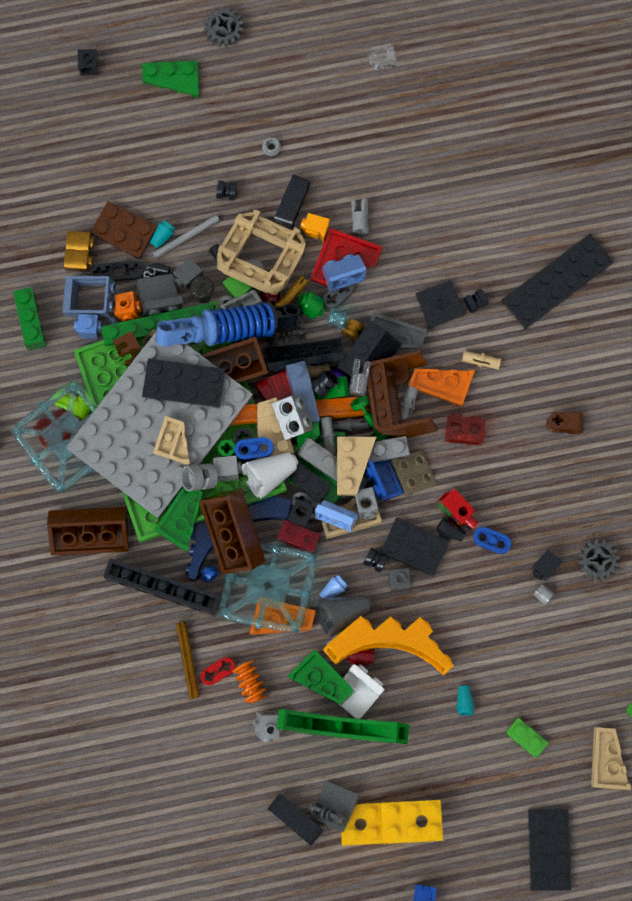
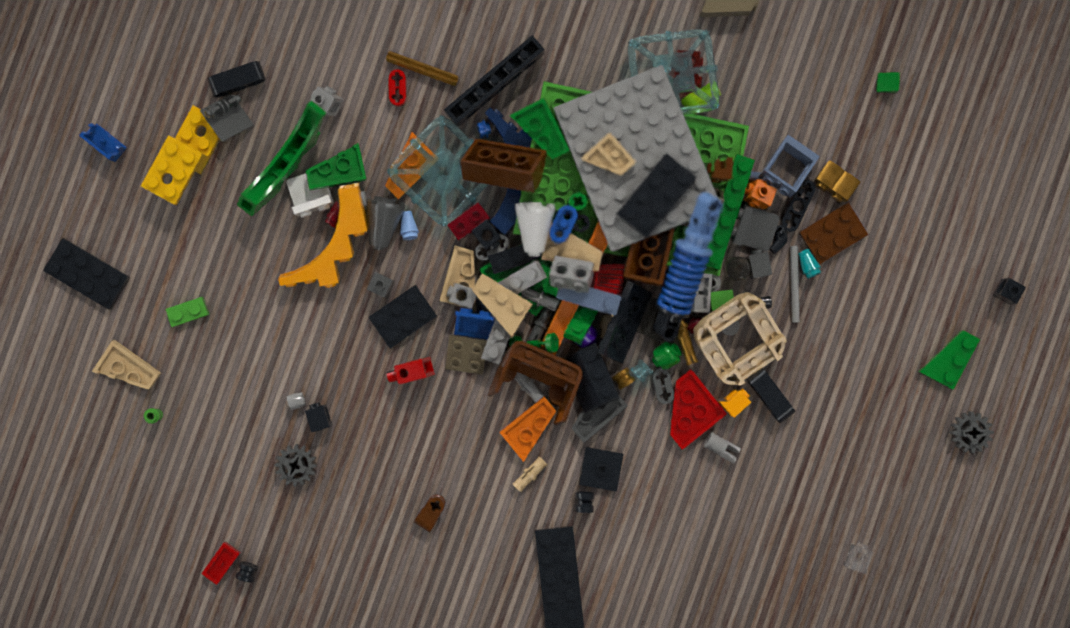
camera: 120 degrees right, 10 degrees up
green arch [13,287,47,351] -> none
reddish brown slope [47,507,129,555] -> none
medium blue brick [74,314,102,339] -> none
light grey wheel [181,463,218,492] -> none
light grey brick [213,456,242,482] -> none
black wheel [216,180,237,201] -> none
orange piece [232,660,269,704] -> none
light grey plate [262,138,281,156] -> none
black wheel [312,370,339,397] -> none
light blue bracket [315,501,358,532] -> none
medium blue slope [322,254,366,292] -> none
clear hinge [349,359,371,396] -> none
black wheel [363,547,389,573] -> none
black cone [436,517,466,542] -> none
clear red brick [444,414,486,446] -> none
teal cone [456,686,476,716] -> none
blue plate [473,527,511,554] -> none

